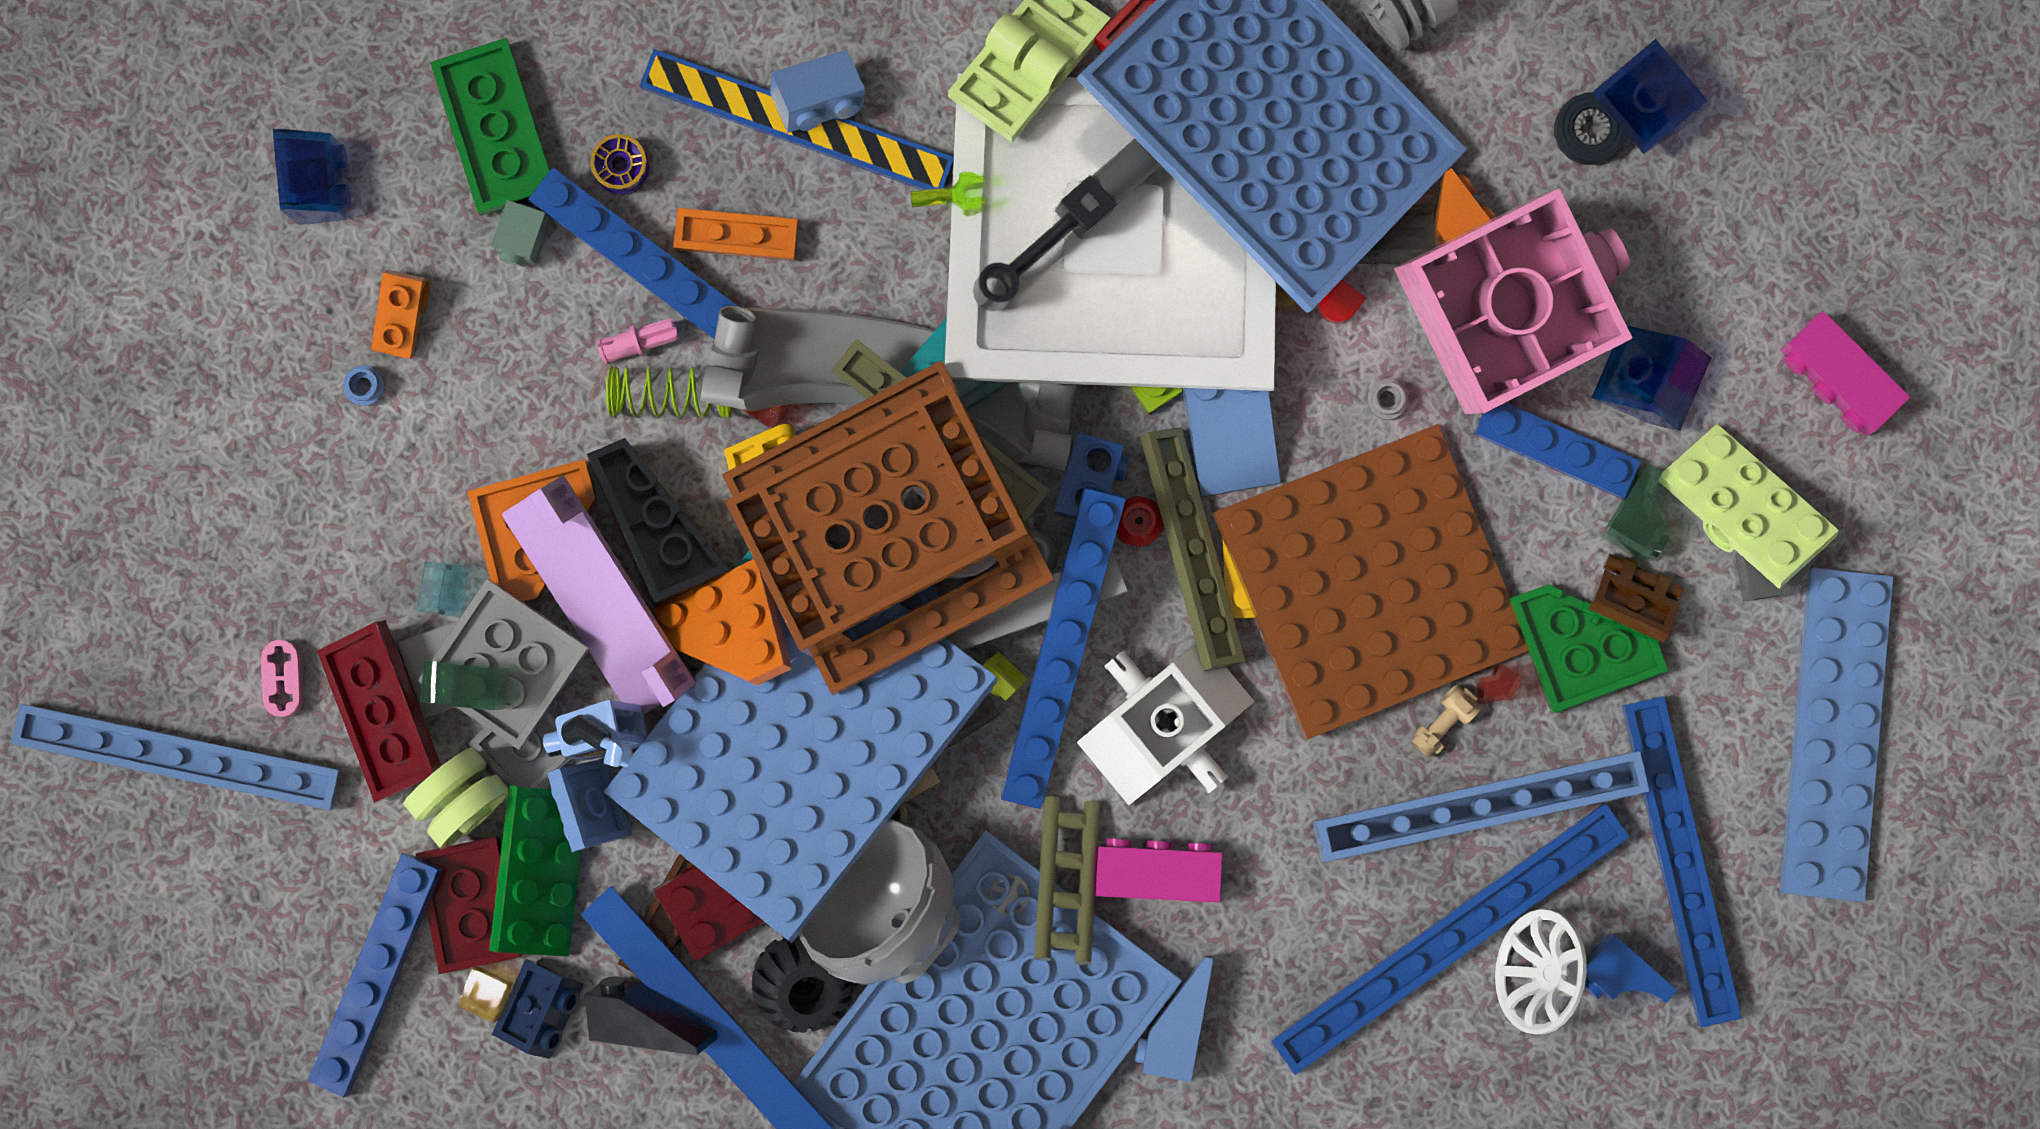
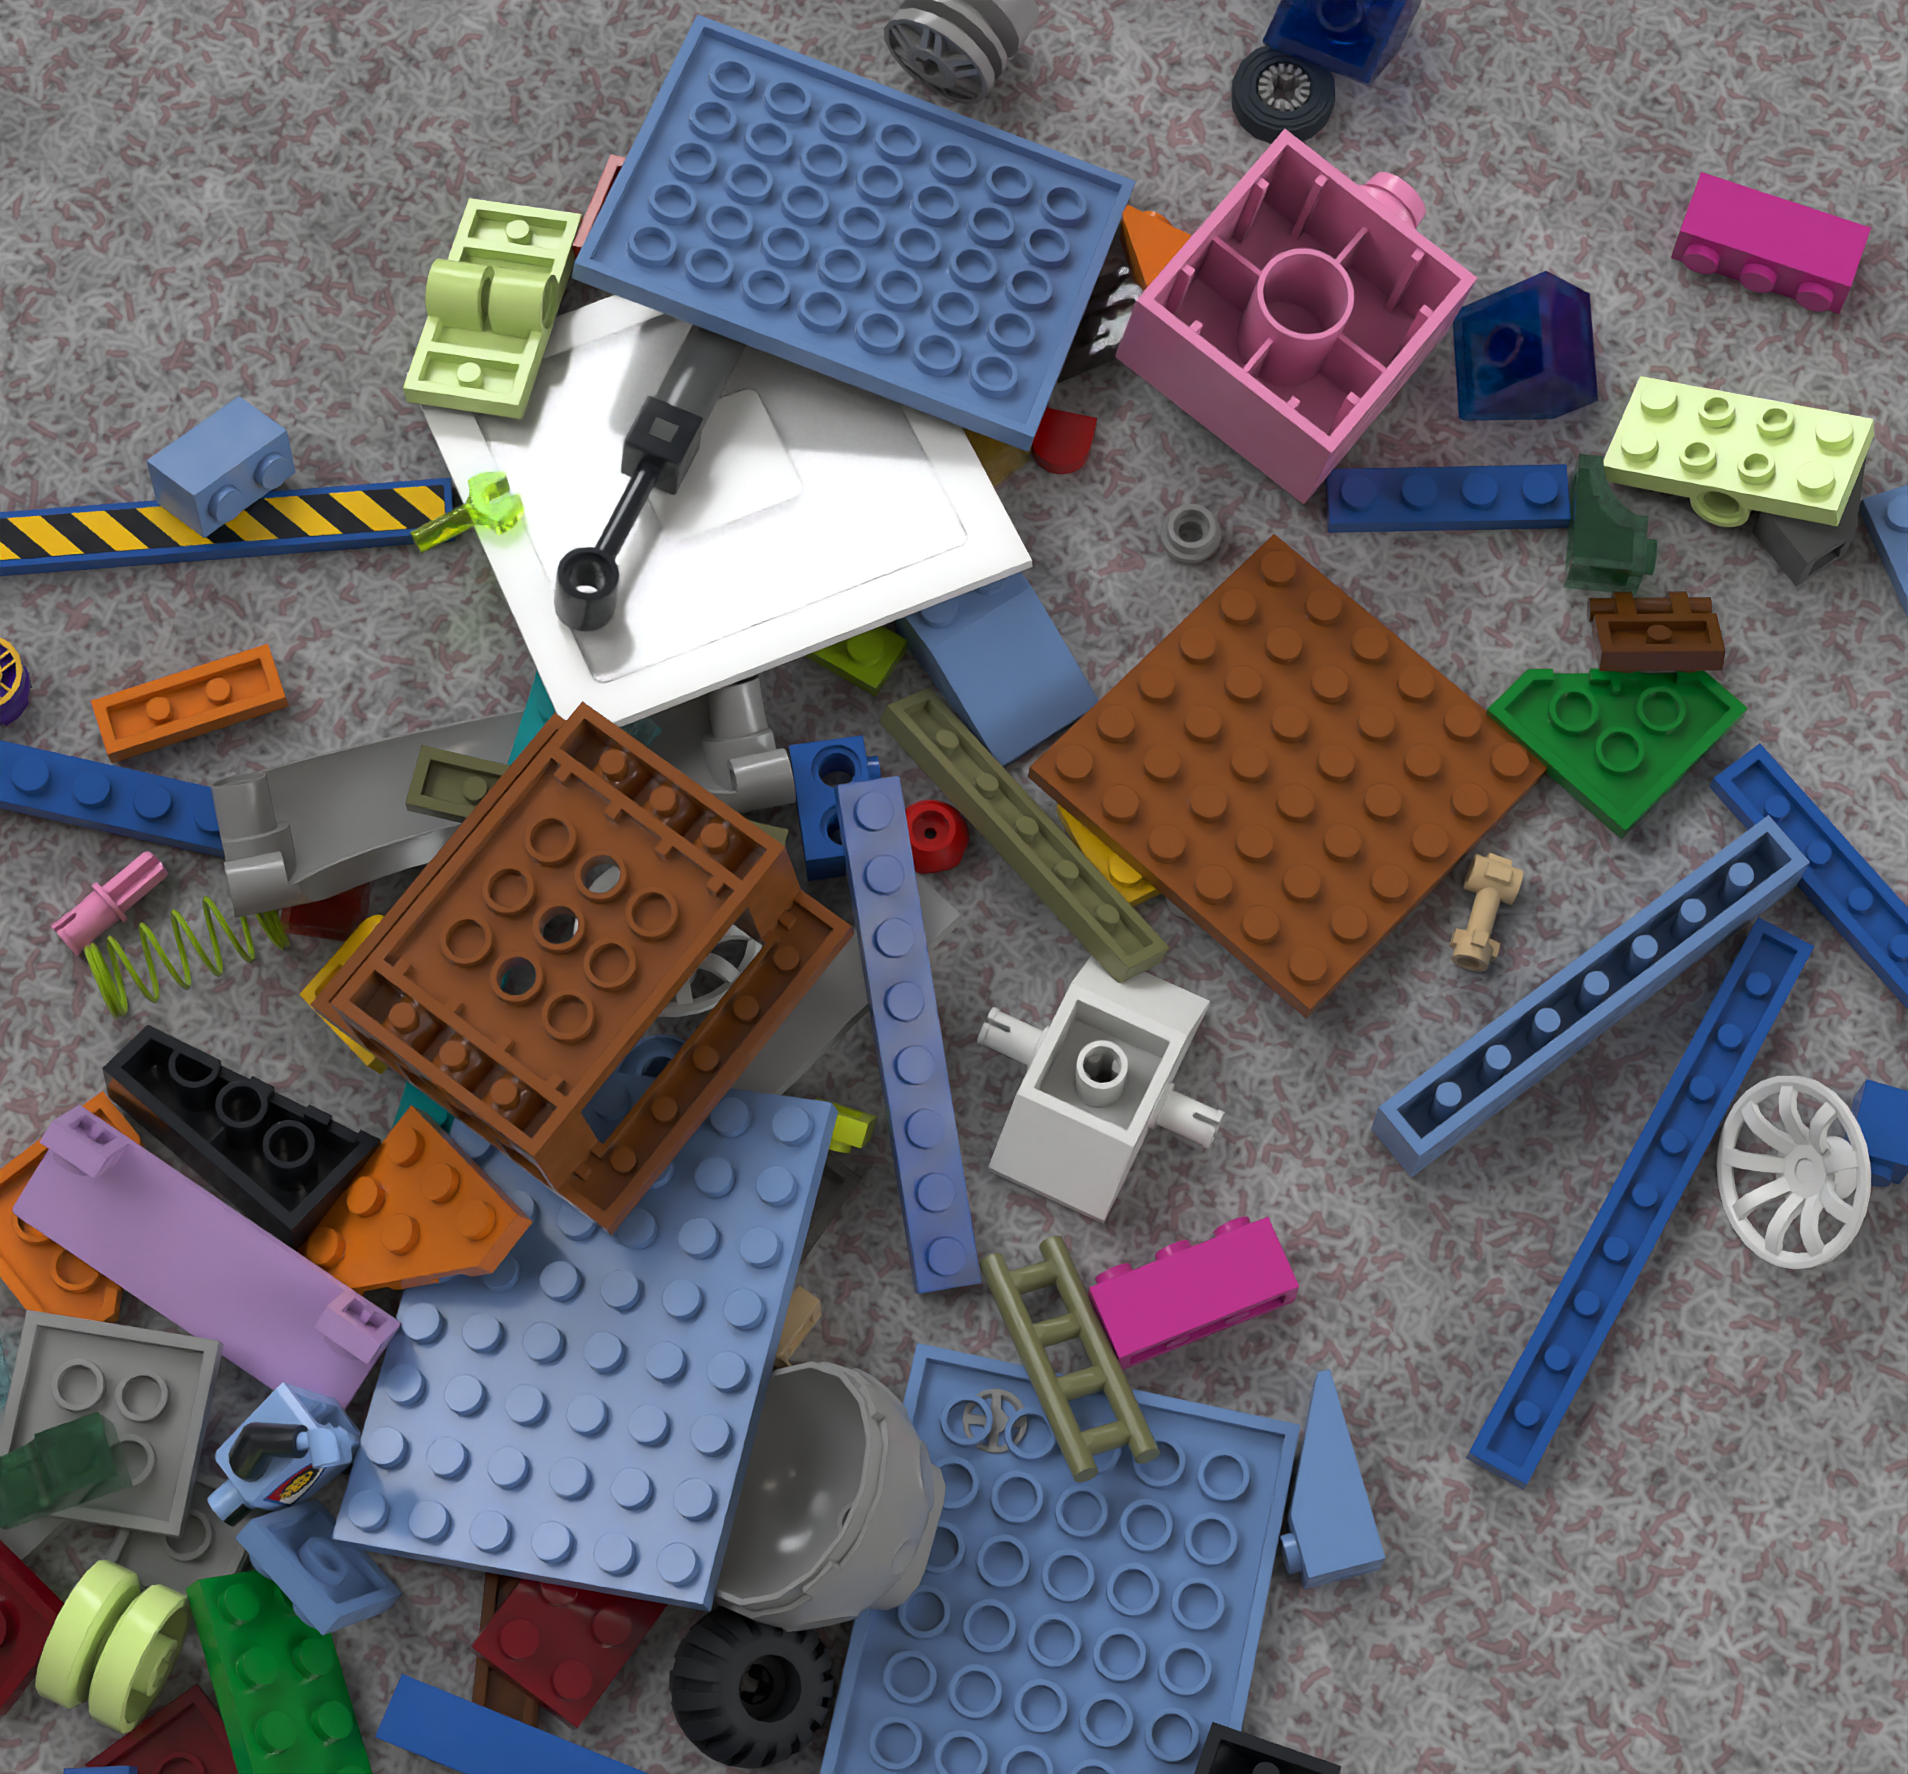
camera: 30 degrees left, 15 degrees down
clear red piece [1475,664,1524,704] -> none

